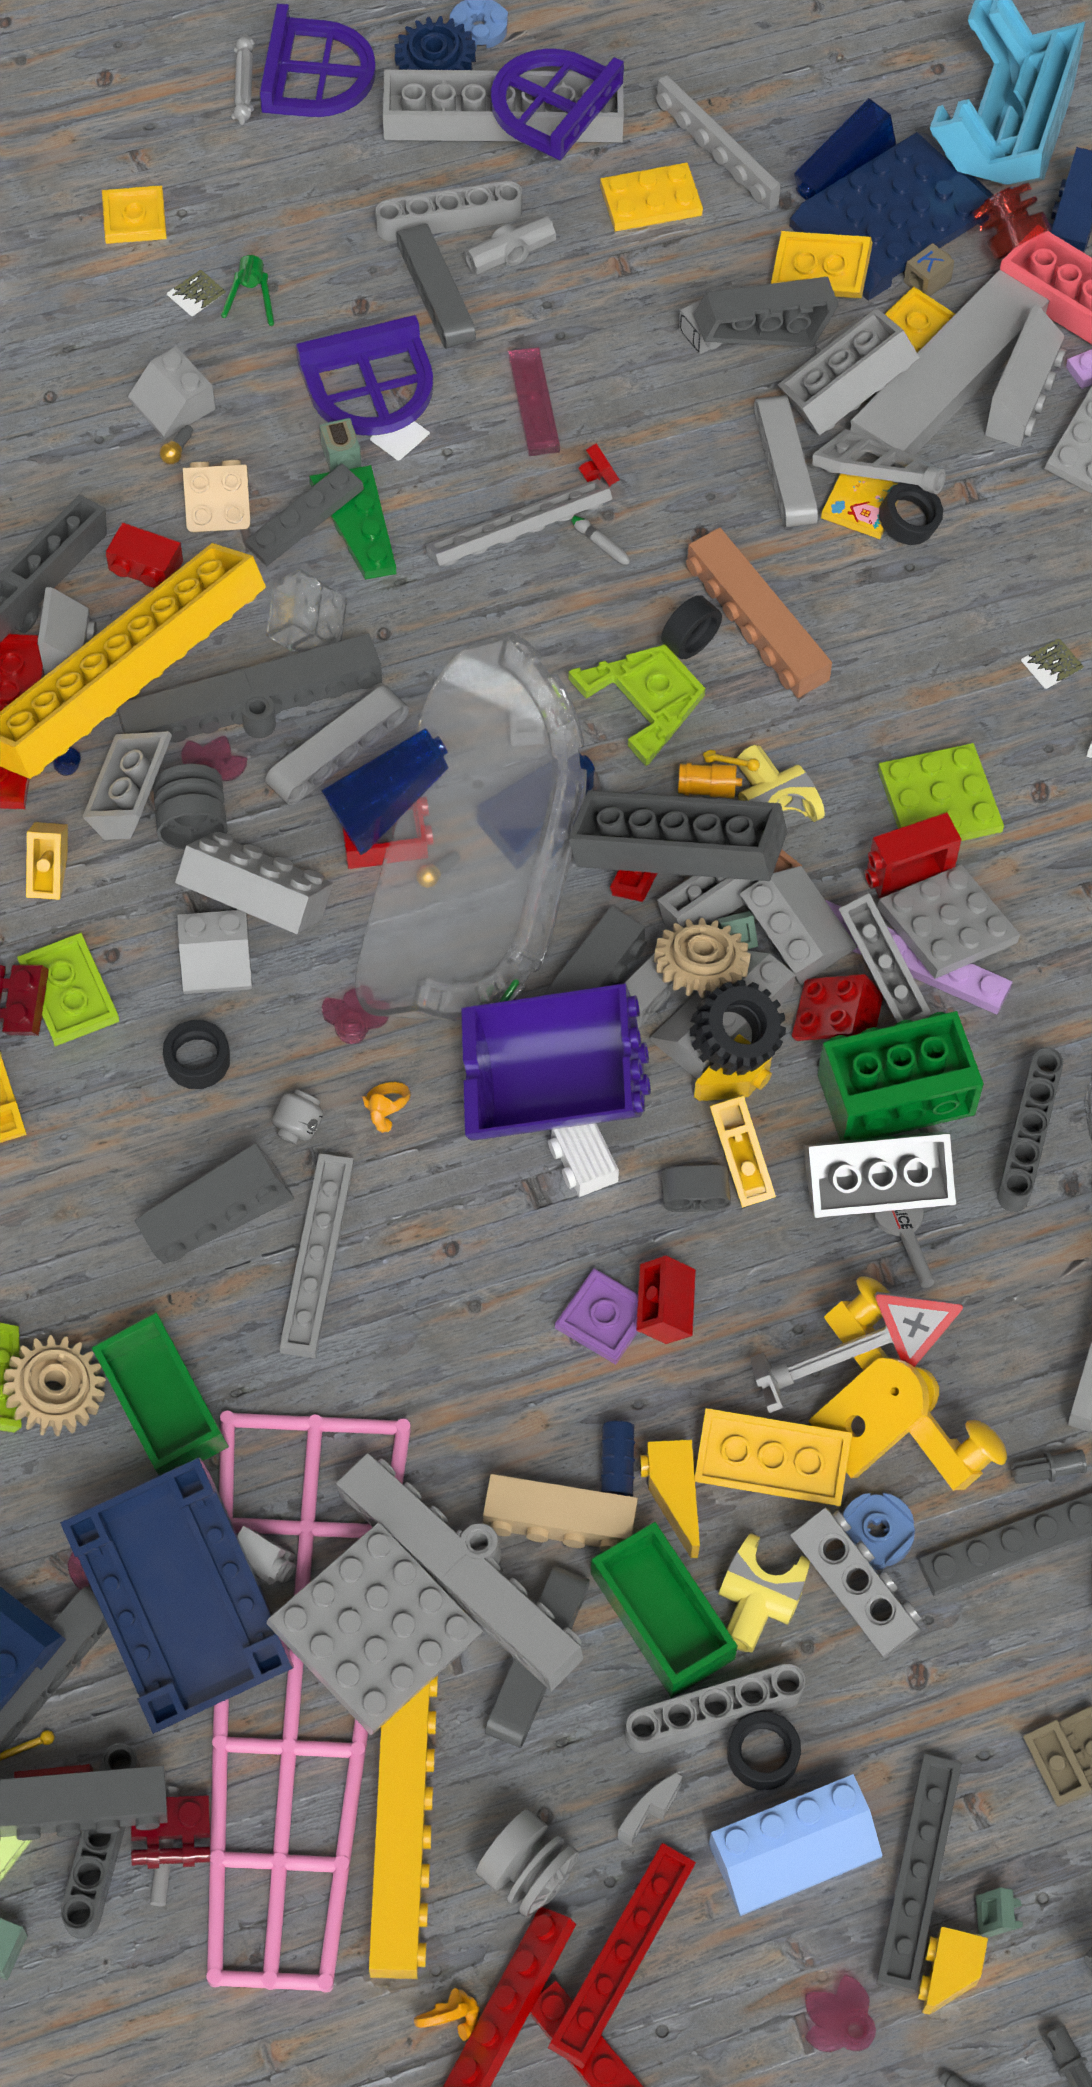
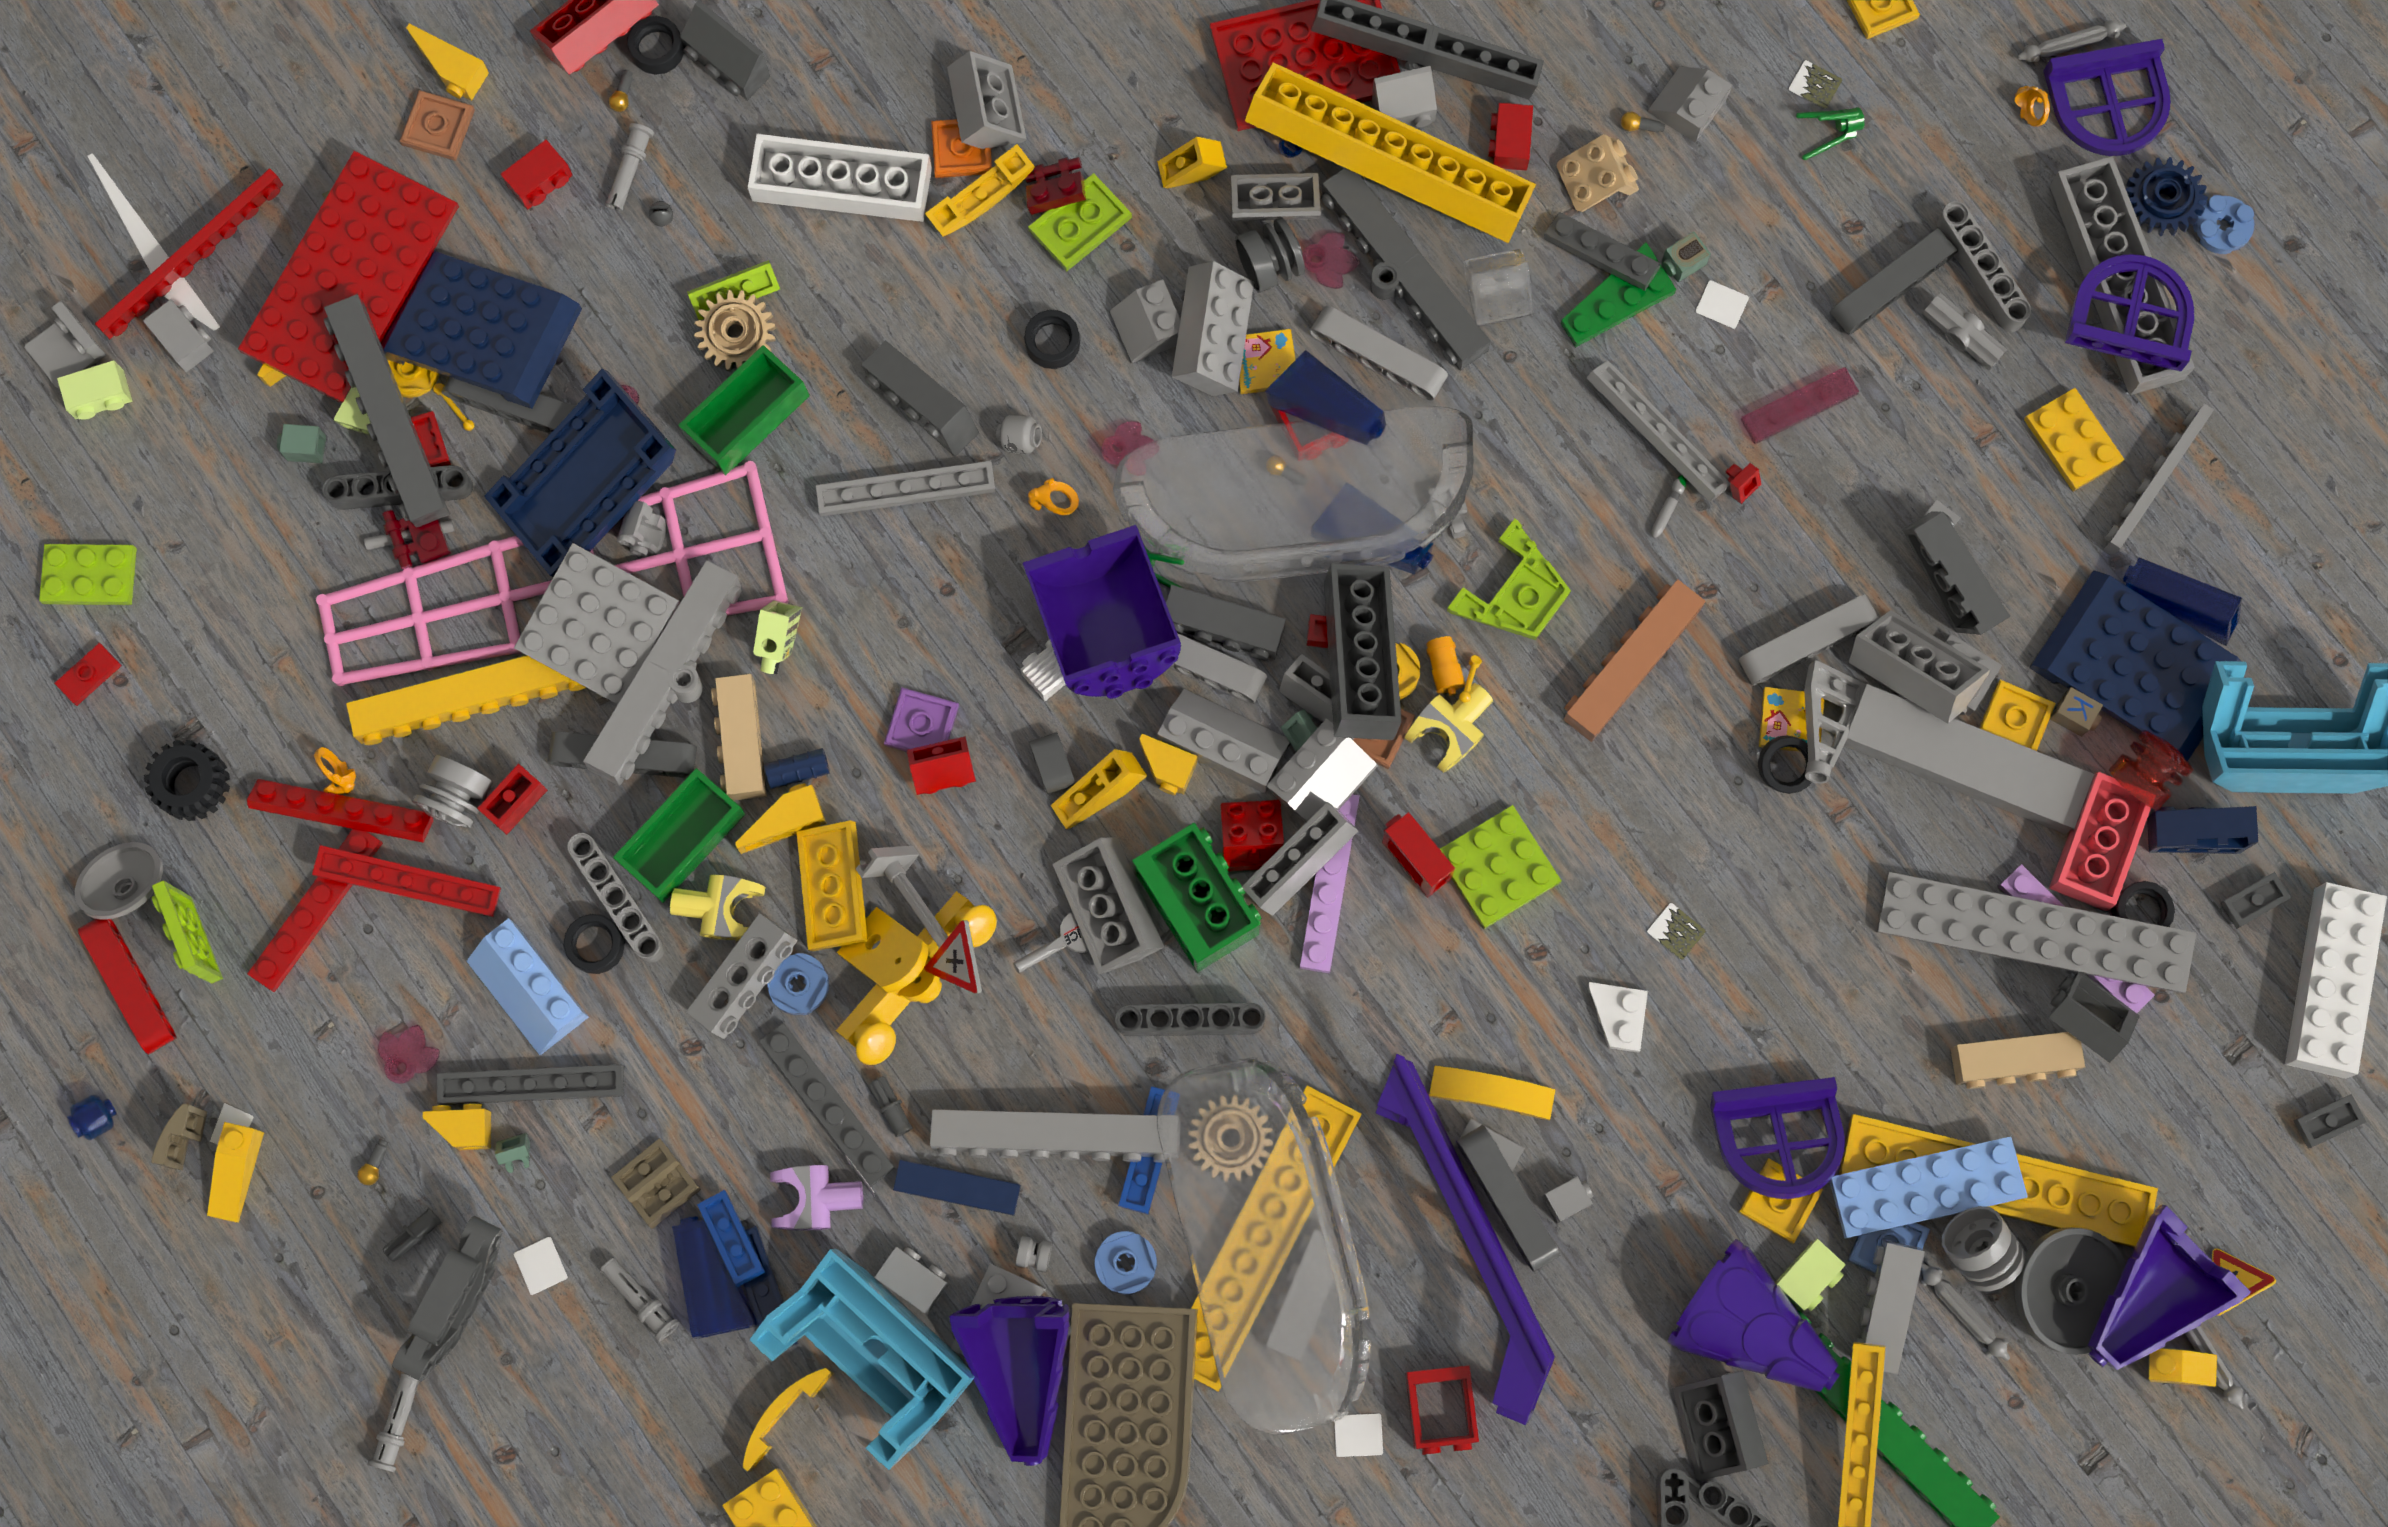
camera: 75 degrees right, 15 degrees up
dark purple window [296,315,433,436] -> none
light grey slope [618,1773,683,1846] -> none
tan gear [654,918,751,998] -> none
black tyre [661,596,722,659] -> none
black tyre [689,980,786,1076] -> none
yellow plate [771,231,873,298] -> none
light grey plate [877,864,1020,979] -> none
light grey slope [985,304,1067,447] -> none
none -> red brick [477,763,548,835]
none -> yellowish green torso [753,600,802,674]
none -> yellow tile [1239,329,1298,394]
none -> light orange piece [2015,86,2050,127]

